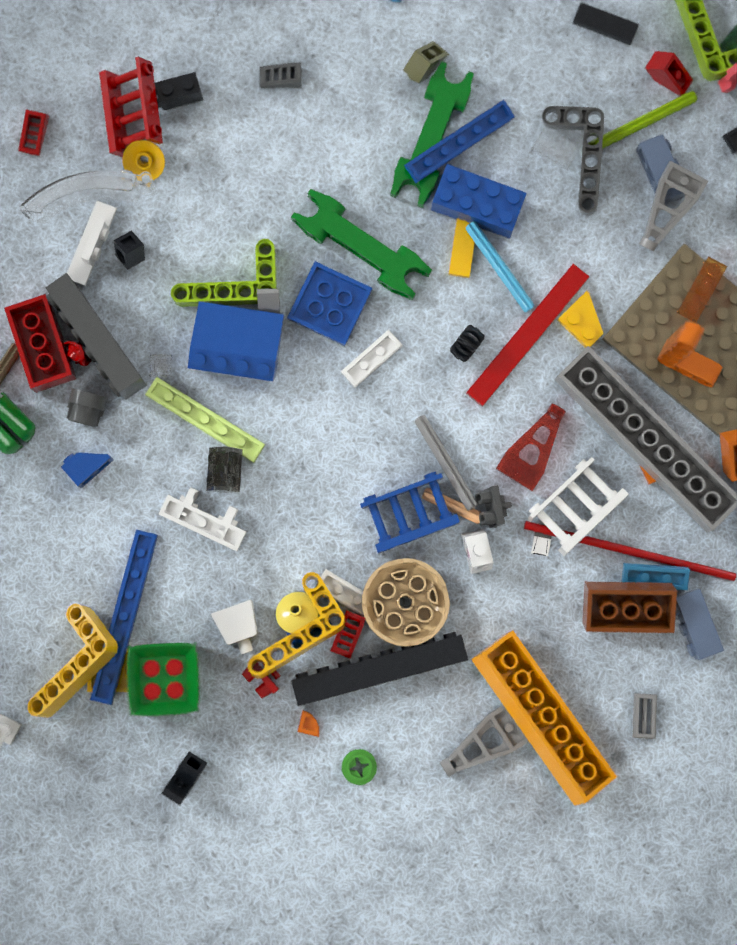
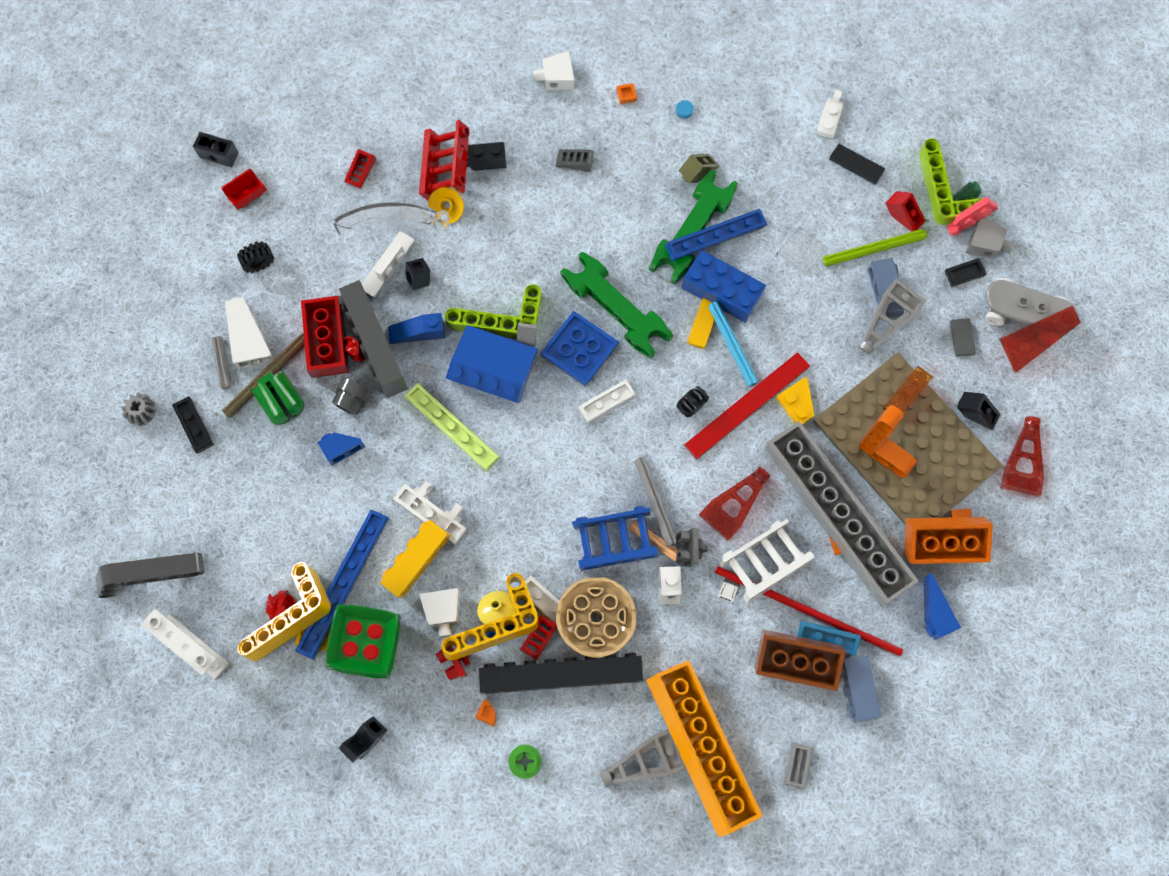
camera: 15 degrees right, 10 degrees down
clear smoke brick [206,446,243,493] -> none
dark grey beam [542,106,604,216] -> none
none -> red hat [266,590,296,621]
none -> yellow brick [380,520,452,598]
none -> blue slope [388,313,445,344]

